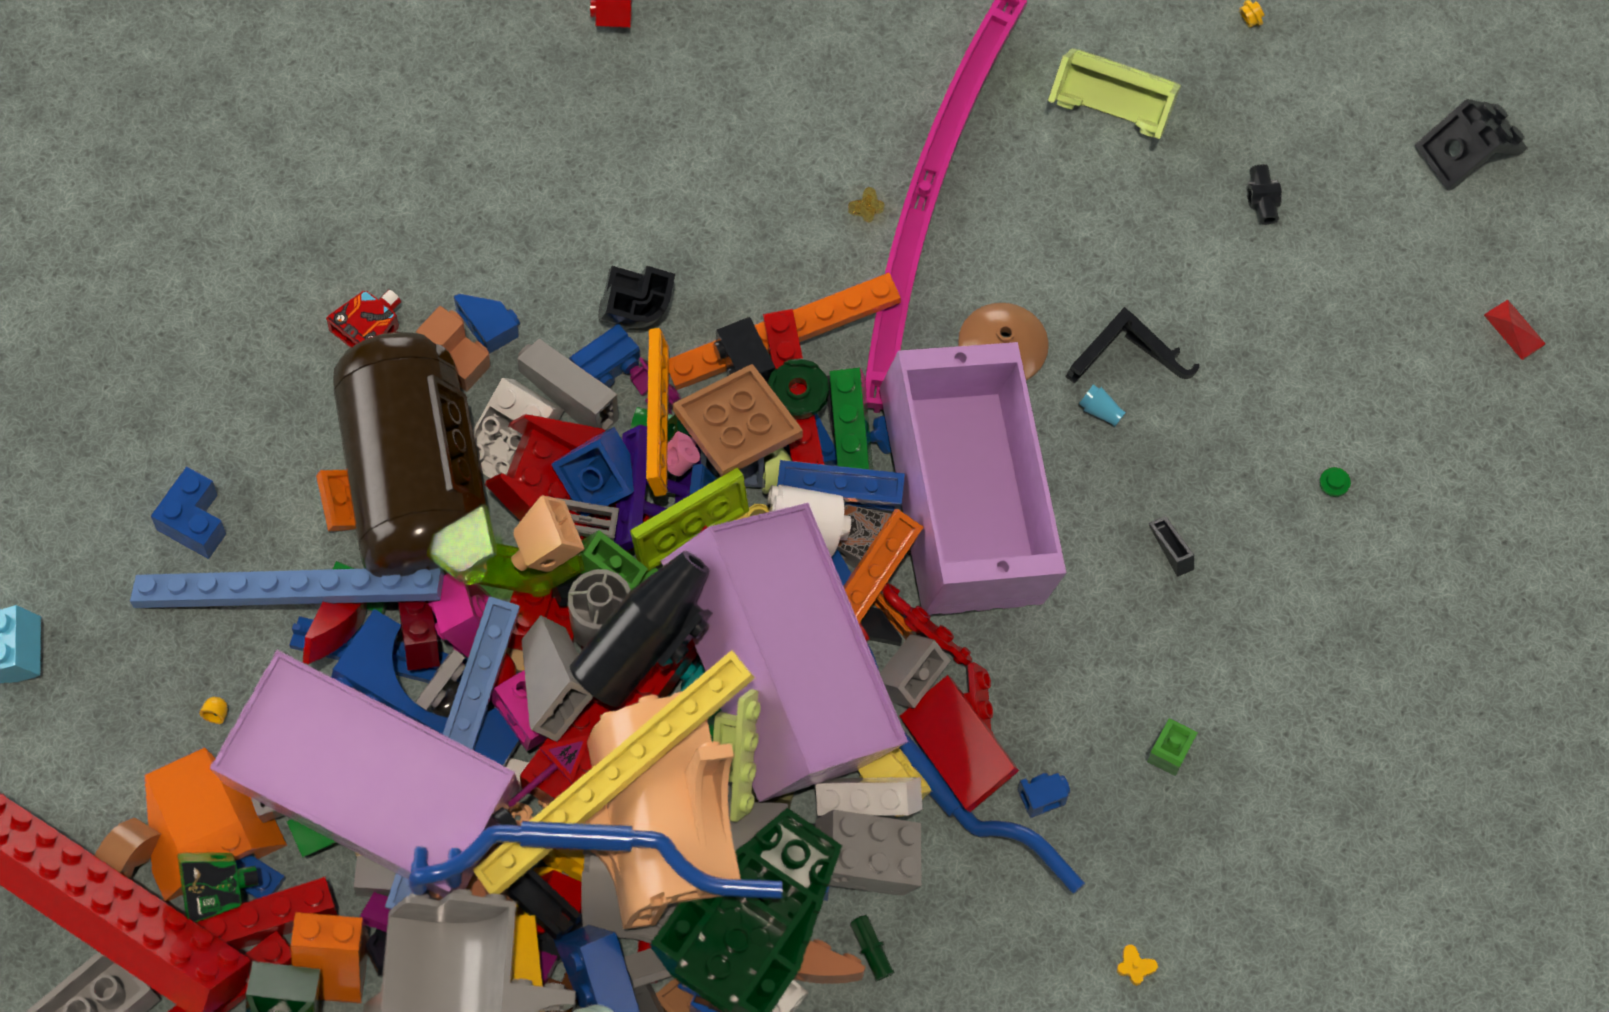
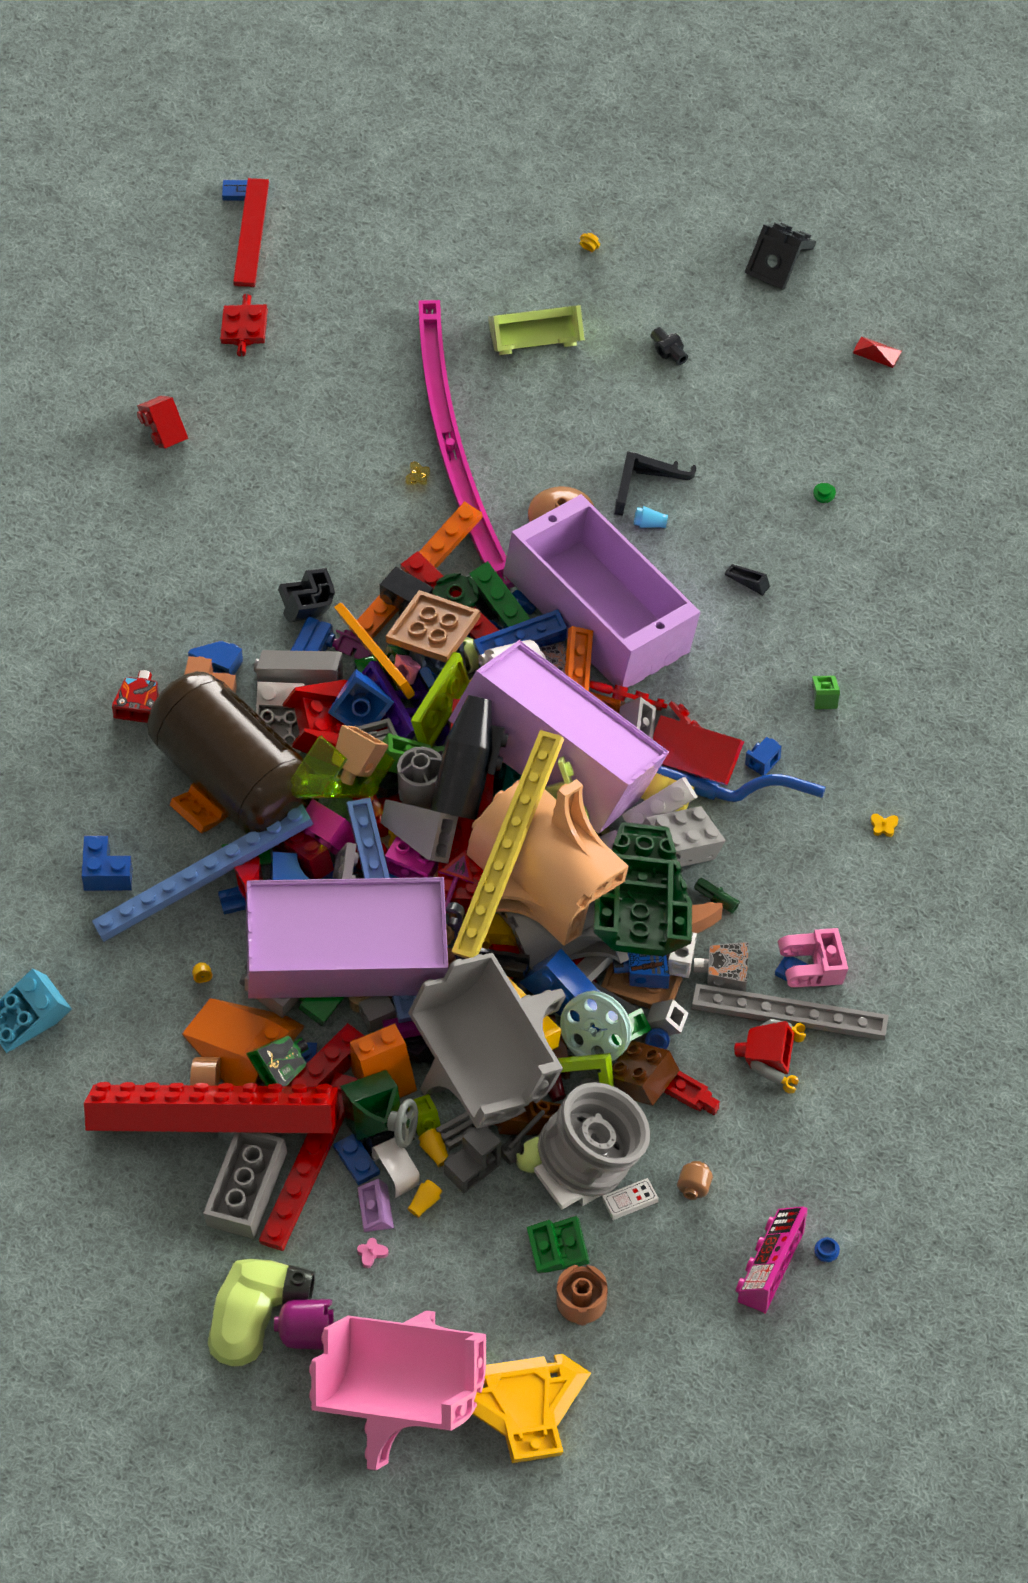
camera: 25 degrees left, 10 degrees down
blue piece [408,821,782,898] -> none

